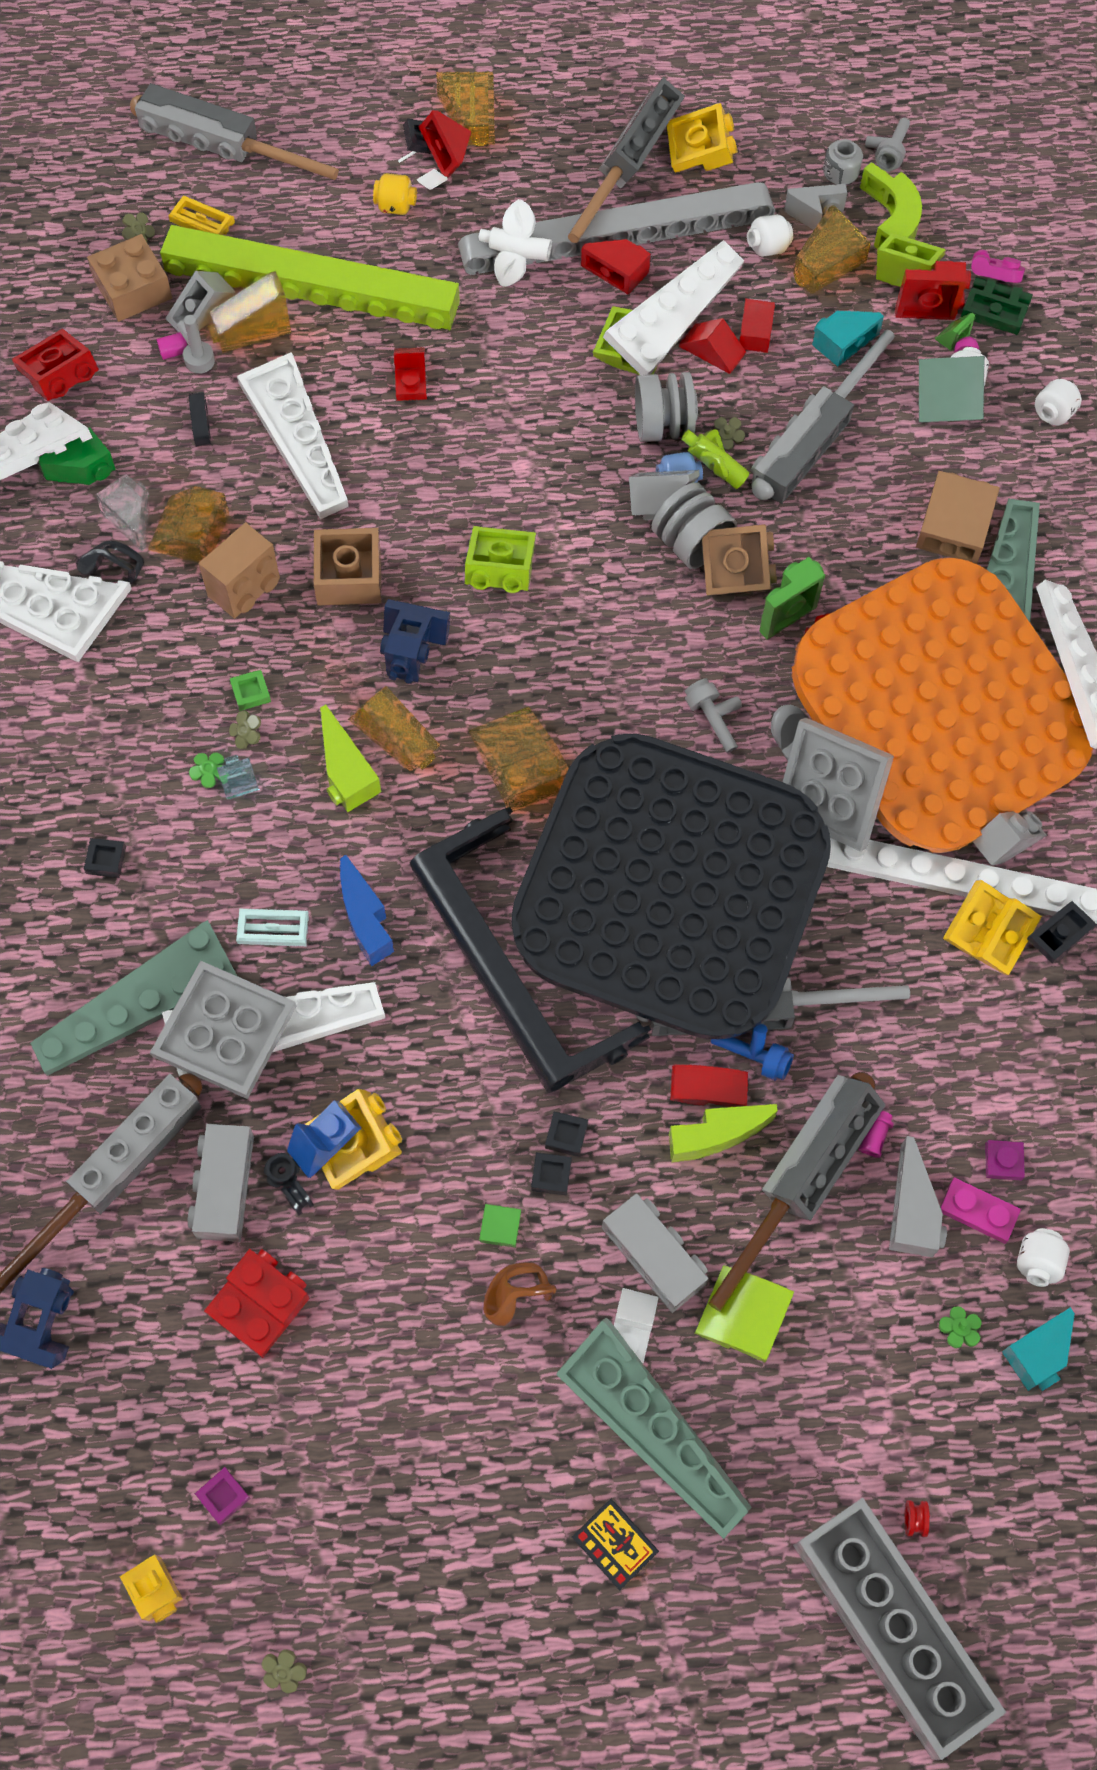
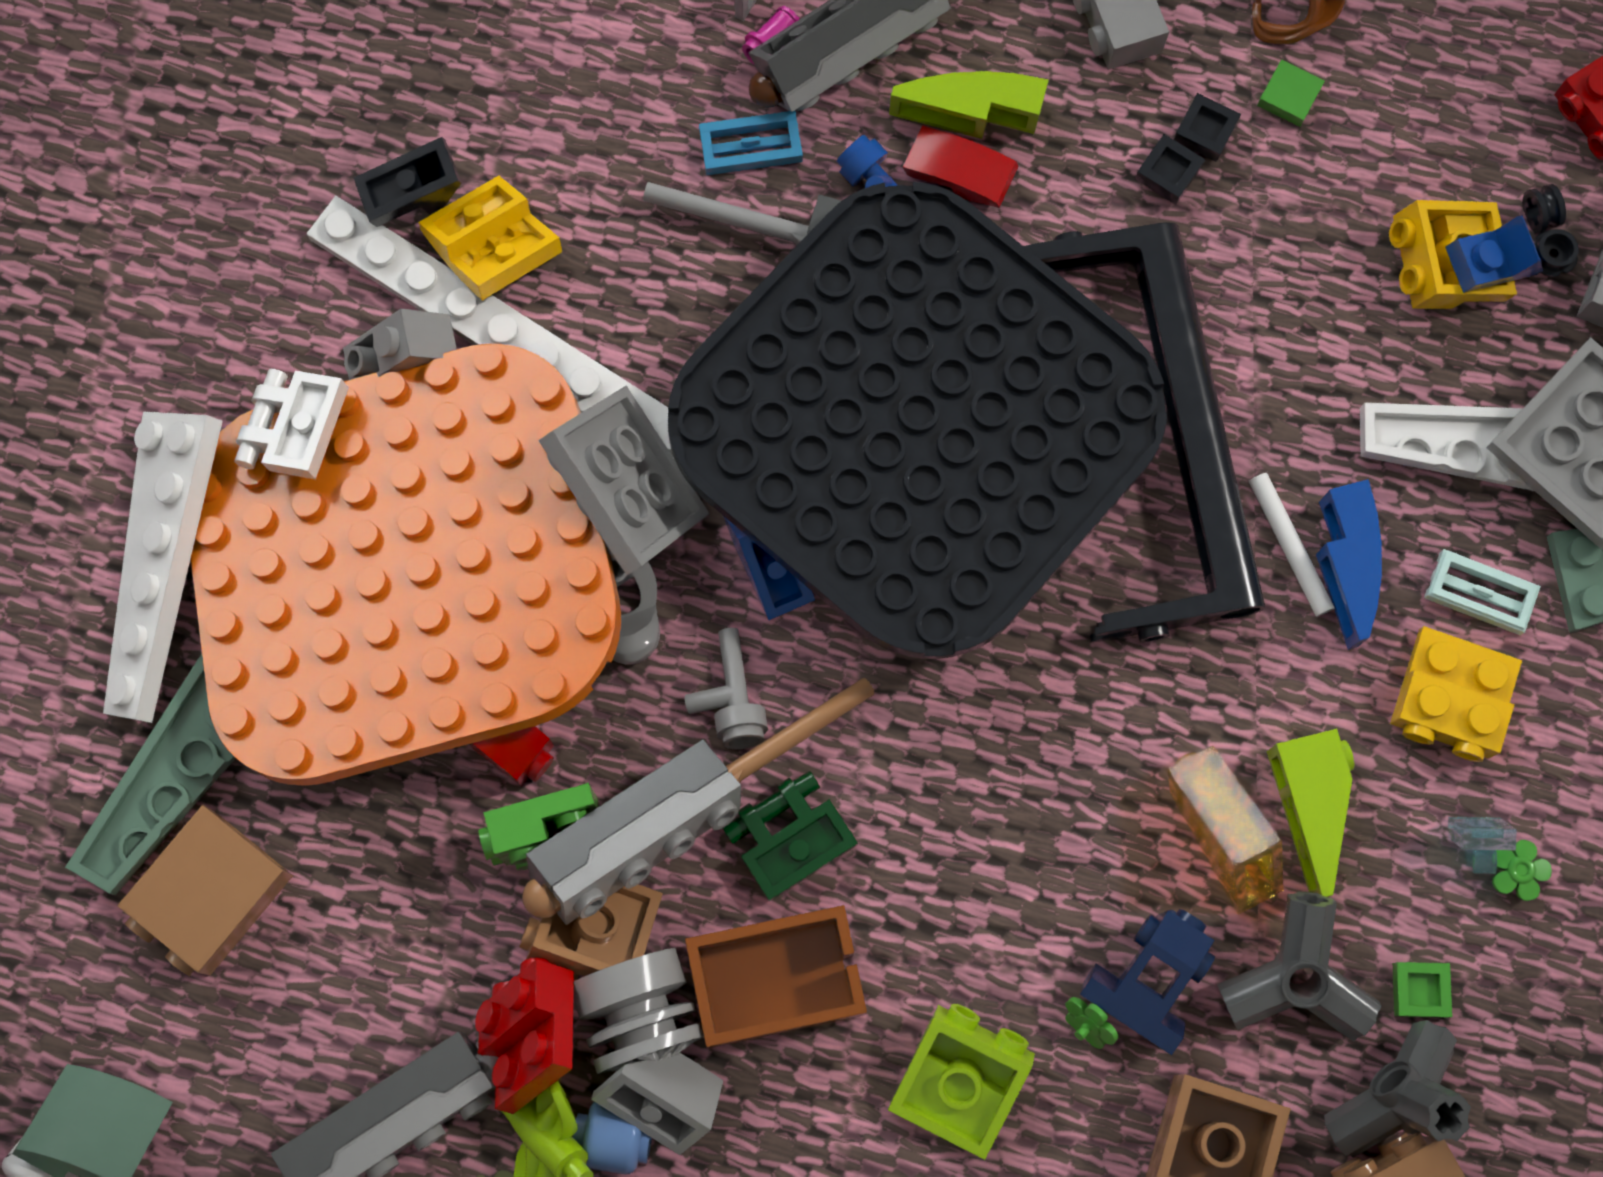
camera: 160 degrees left, 10 degrees up
olive plant [229,711,261,749] -> none
clear yellow slope [469,706,569,812] -> none
none -> white plate [234,369,349,480]
none -> red plate [475,958,574,1114]
none -> piece [522,678,874,925]
none -> dark orange piece [685,905,867,1049]
none -> dark azure tile [699,111,803,176]
none -> dark green plate [722,771,858,903]
none -> bright green plant [1065,997,1118,1049]
none -> dark grey piece [1217,891,1382,1042]
none -> white piece [1249,473,1335,617]
none -> dark grey piece [1324,1020,1471,1157]
none -> yellow plate [1390,626,1522,762]

